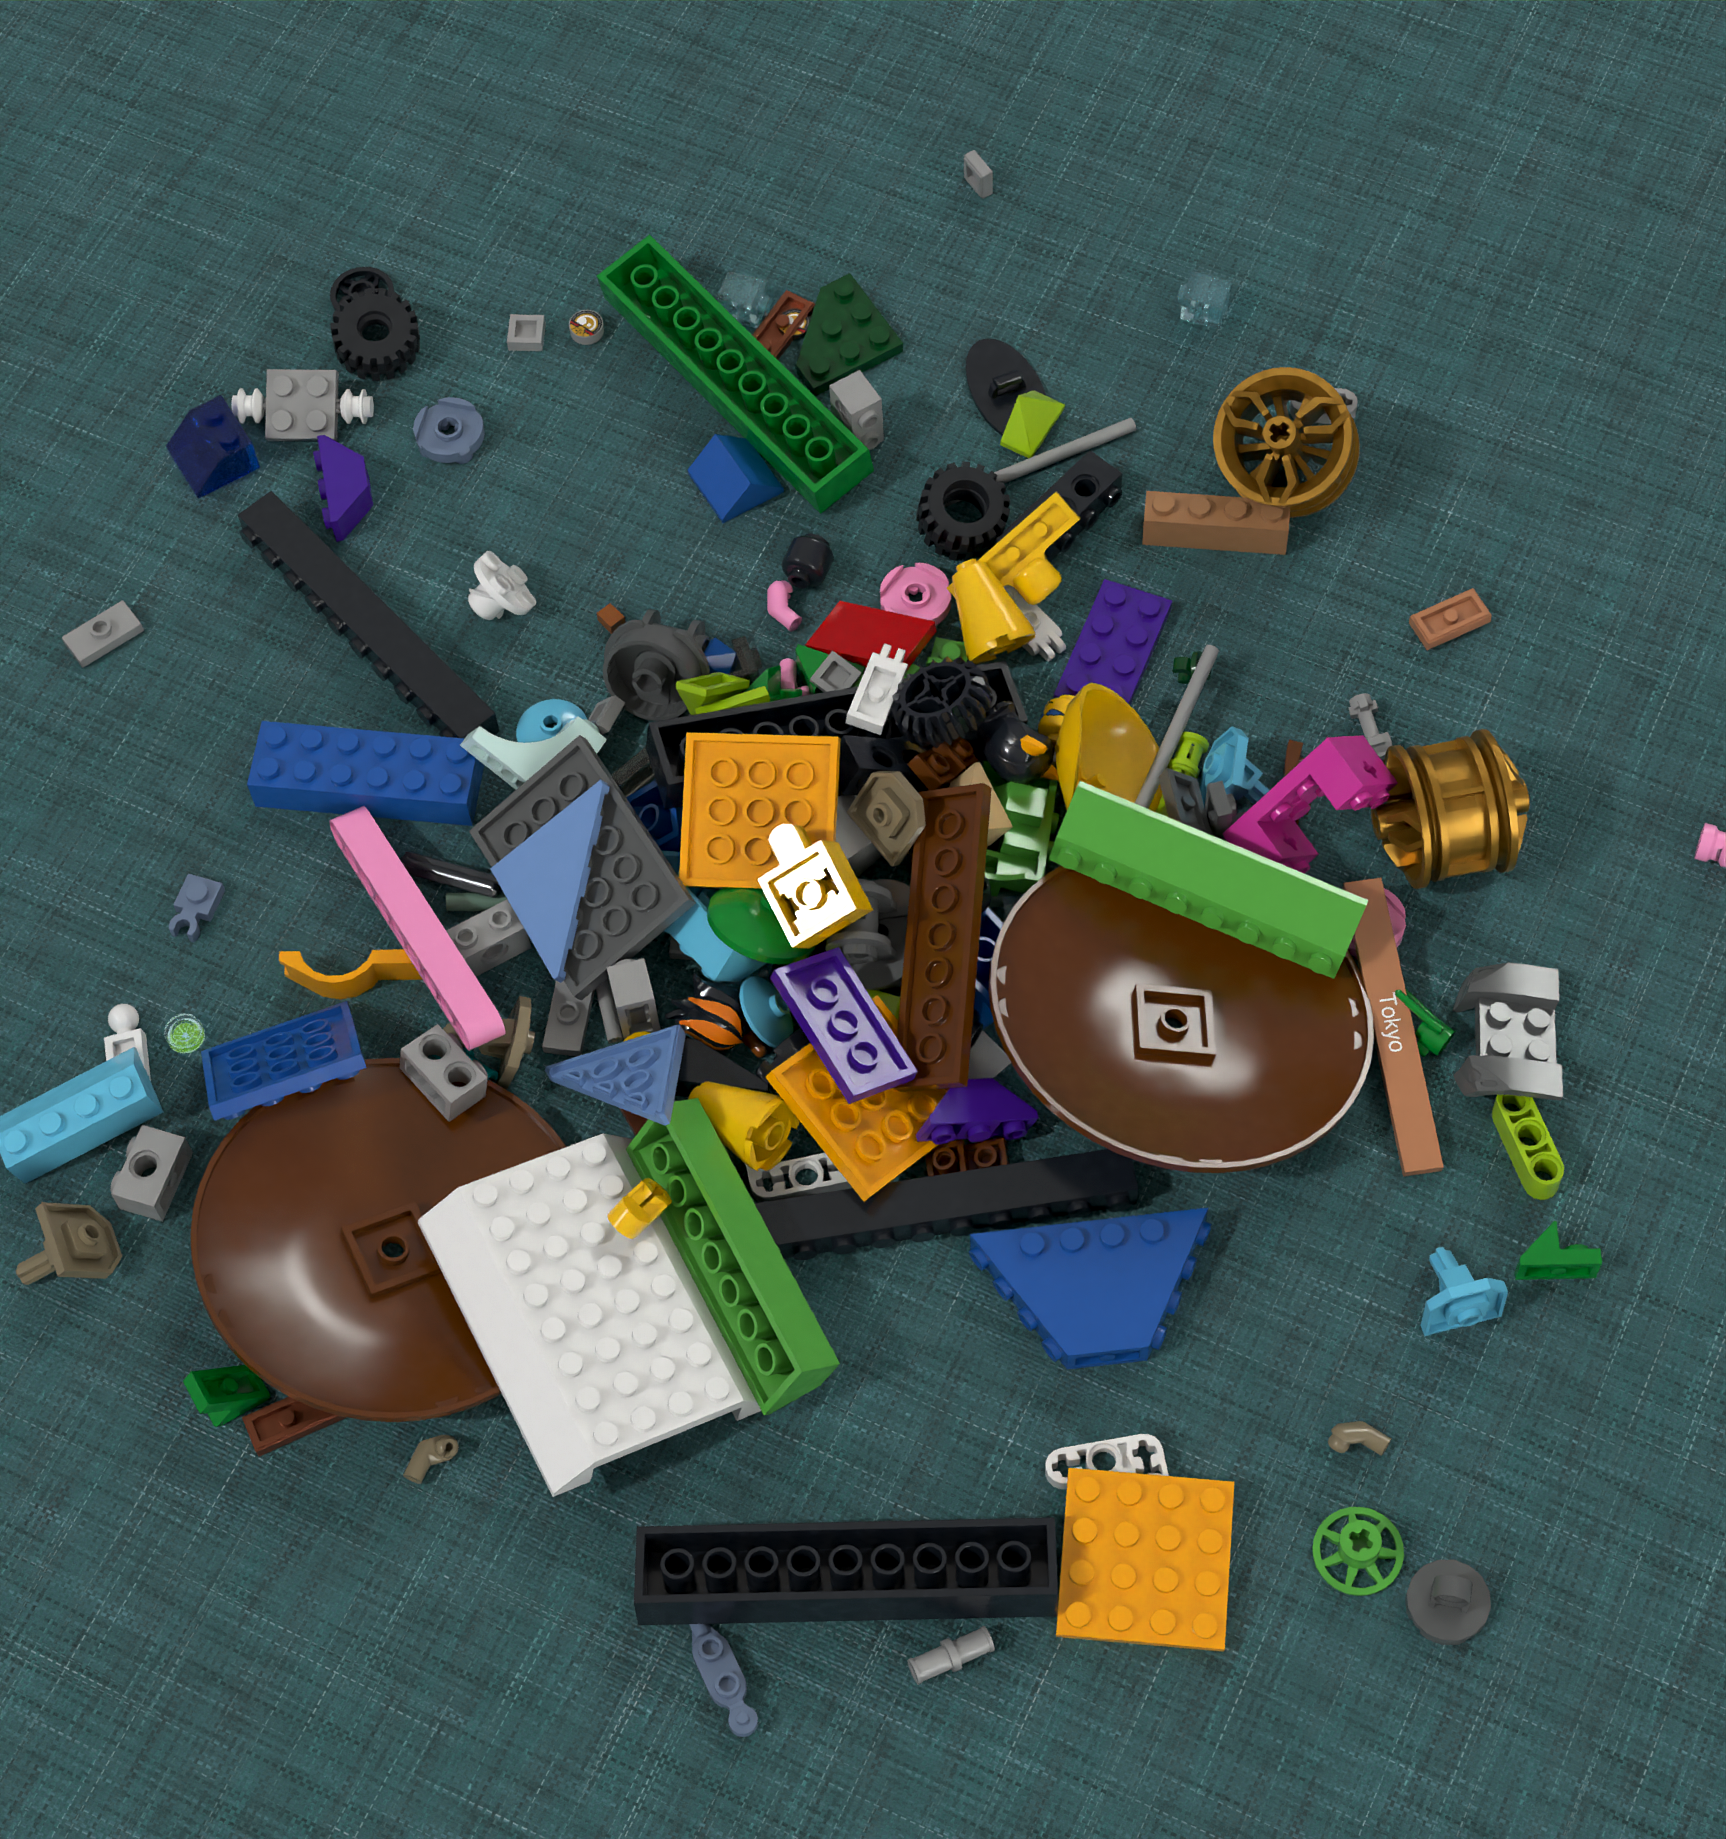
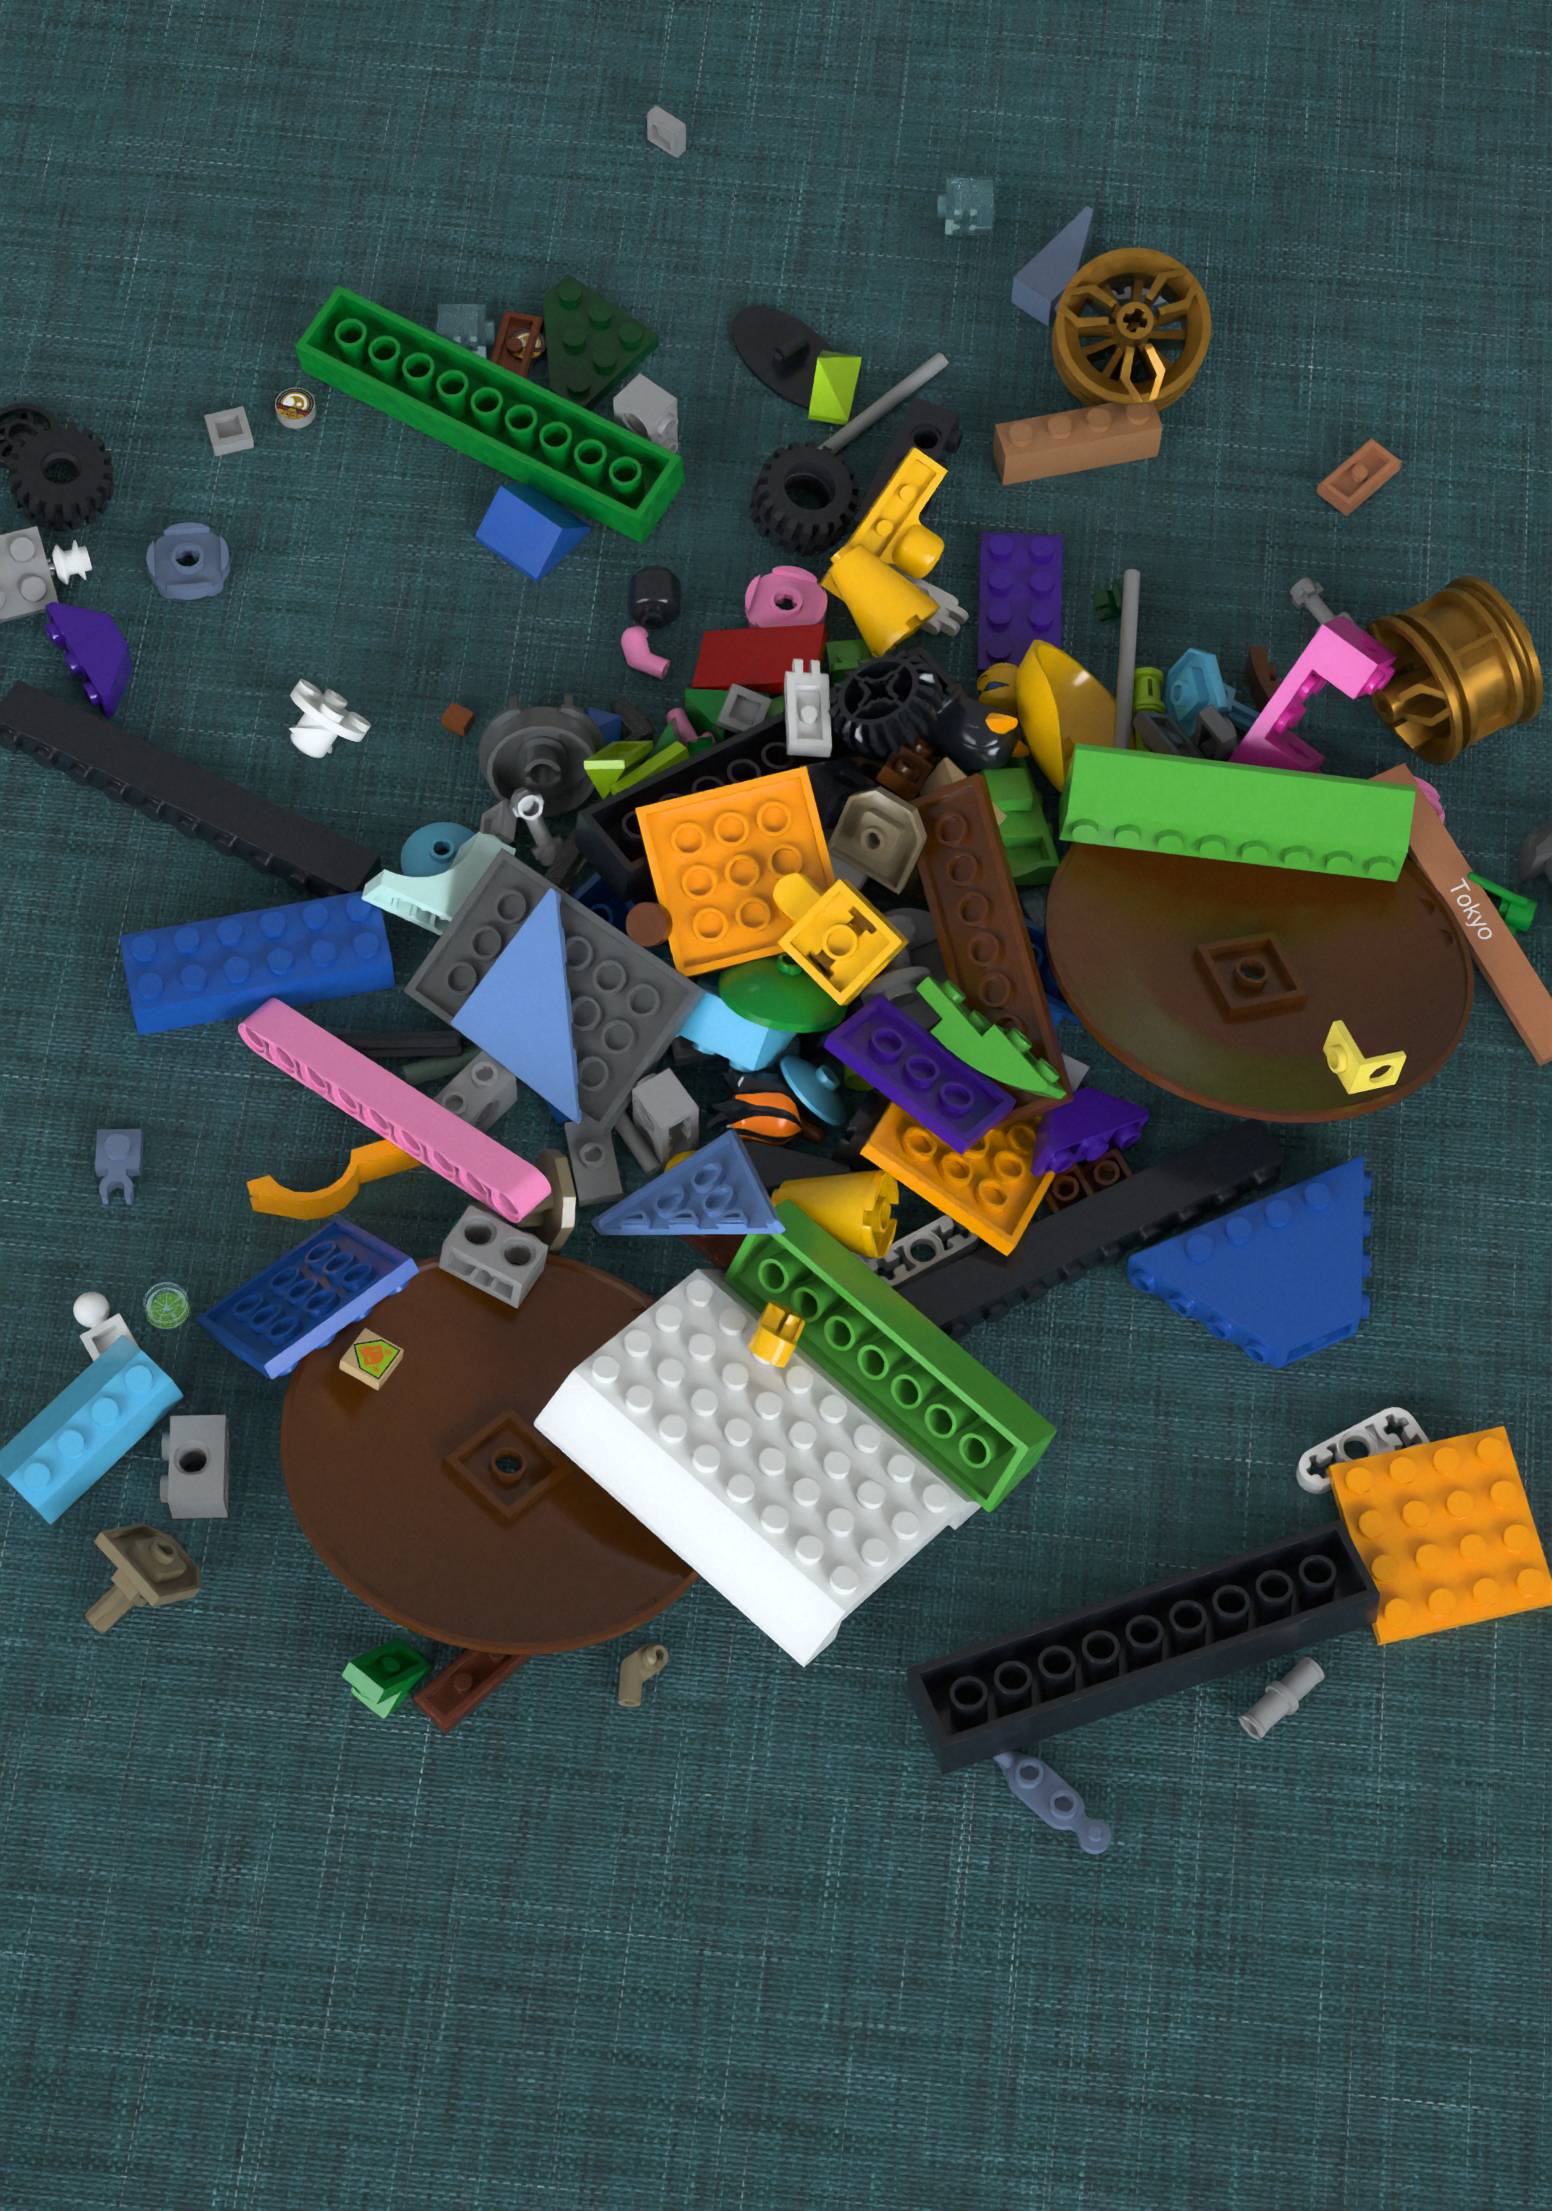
camera: 25 degrees left, 0 degrees up
none -> tile [339,1328,404,1391]
none -> light grey bar [509,787,565,866]
none -> reddish brown tile [626,902,672,947]
none -> bright green slope [916,976,1066,1099]
none -> sand blue slope [1011,206,1093,327]
none -> light yellow bracket [1323,1020,1407,1094]

